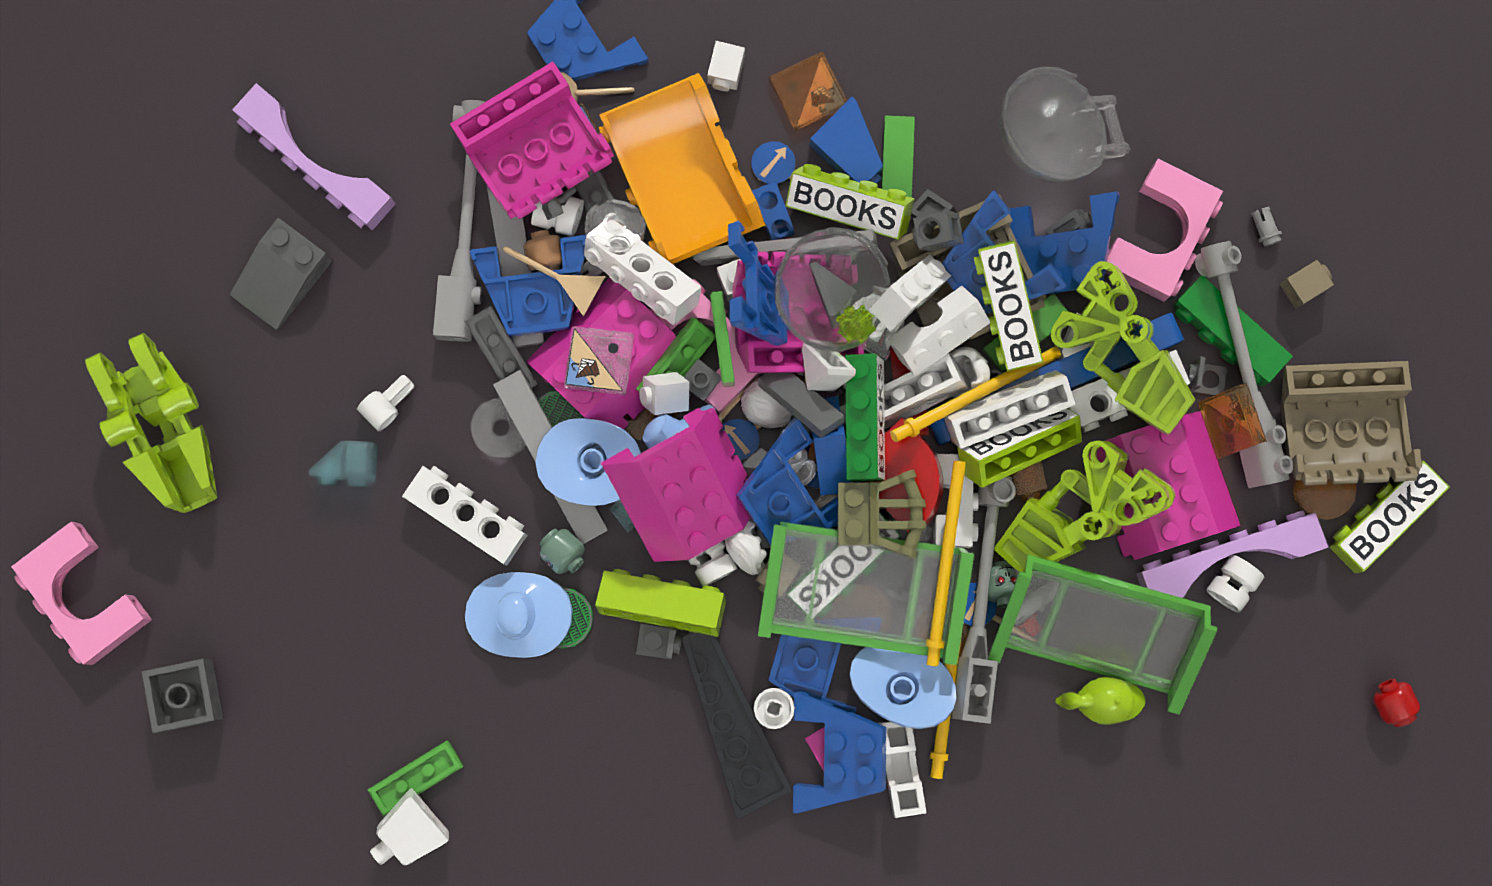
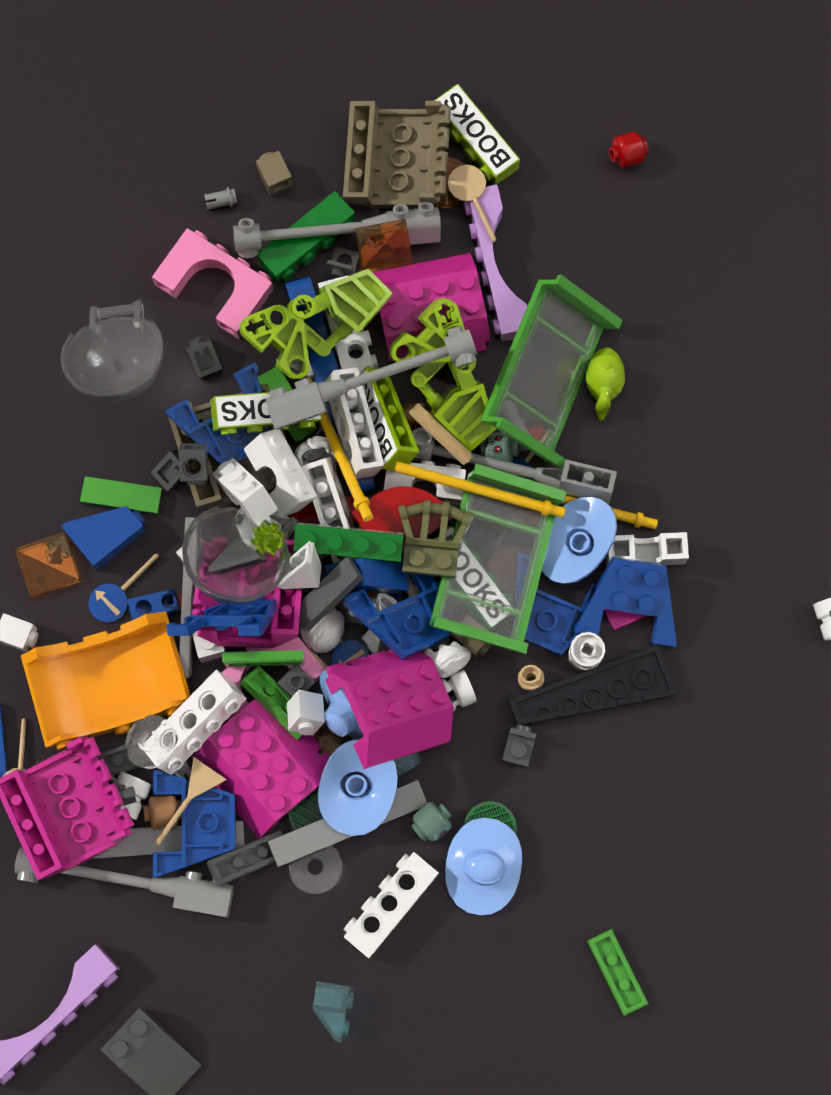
camera: 85 degrees left, 5 degrees down
white axle [357,375,415,432] -> none
white torso [370,788,449,866] -> none
tile [564,326,635,395] -> none
lime brick [595,569,726,637] -> none
brick [785,164,915,240] -> none
blue wing [1010,191,1120,295] -> none
white wheel [1206,555,1265,613] -> none
none -> light grey bar [265,326,478,430]
none -> tan axle [409,403,473,465]
none -> tan piece [448,165,496,242]
none -> tan plate [518,665,545,691]

